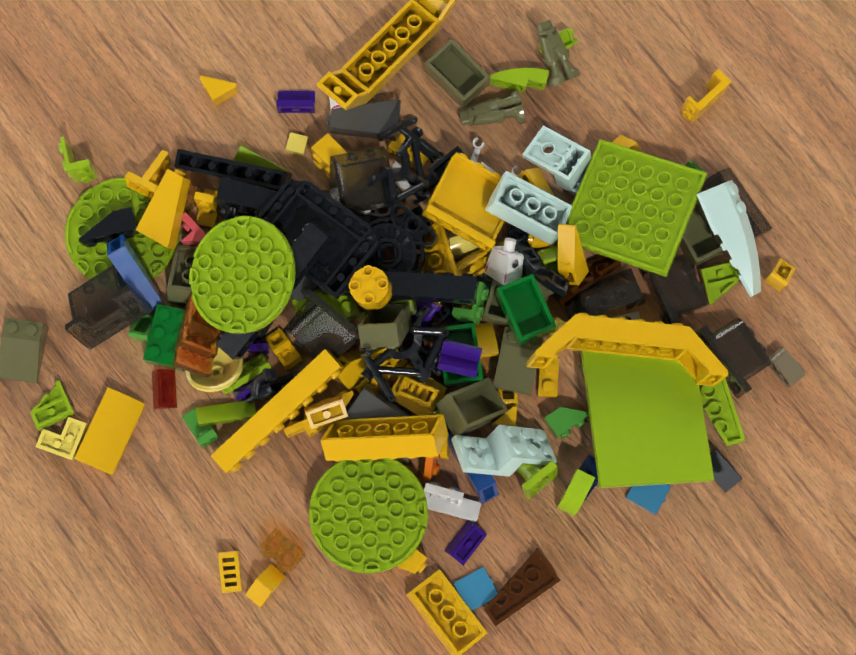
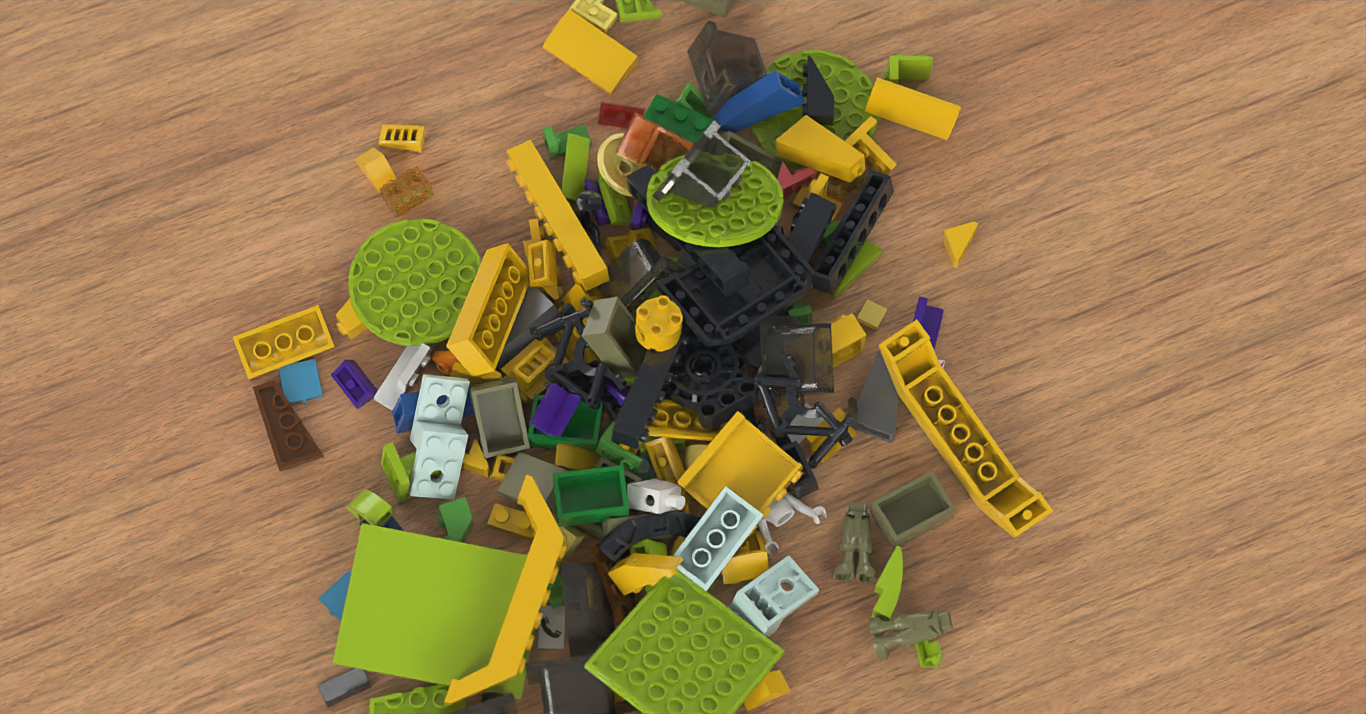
camera: 110 degrees right, 10 degrees down
none -> clear smoke windscreen [652,121,751,209]
none -> yellow slope [864,77,961,140]

